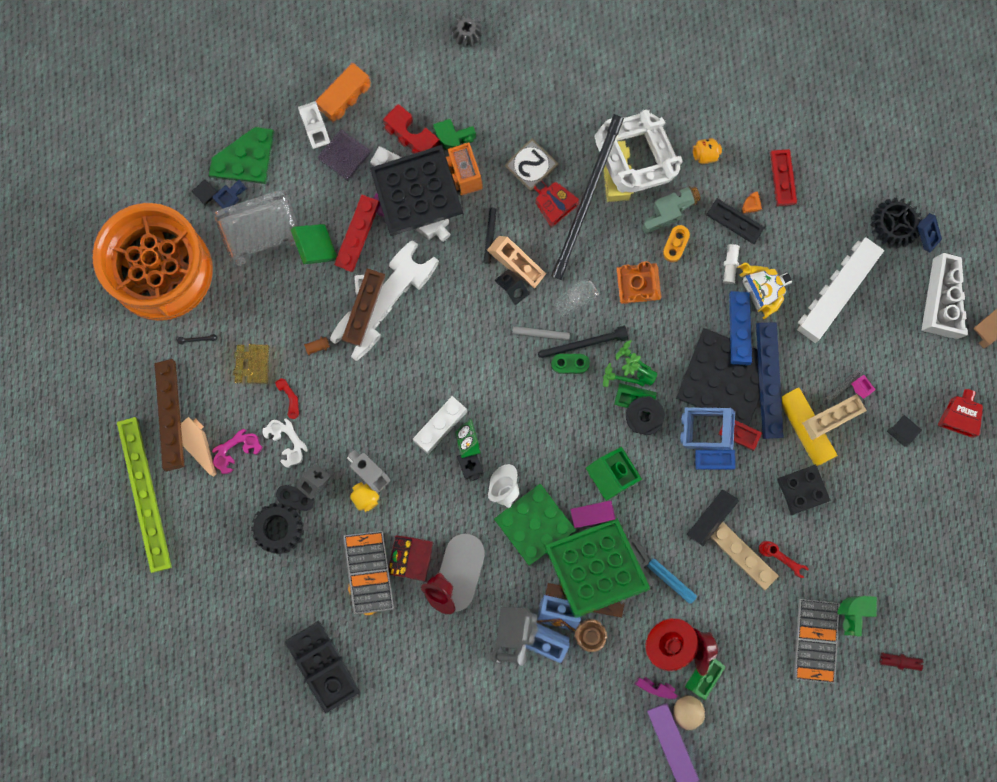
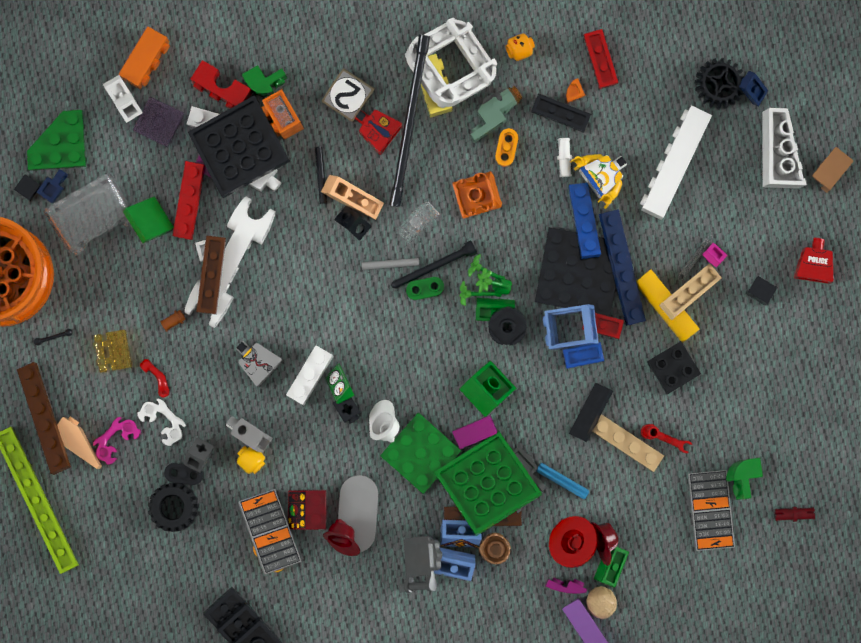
camera: 10 degrees left, 5 degrees up
none -> light grey torso [236,341,283,387]

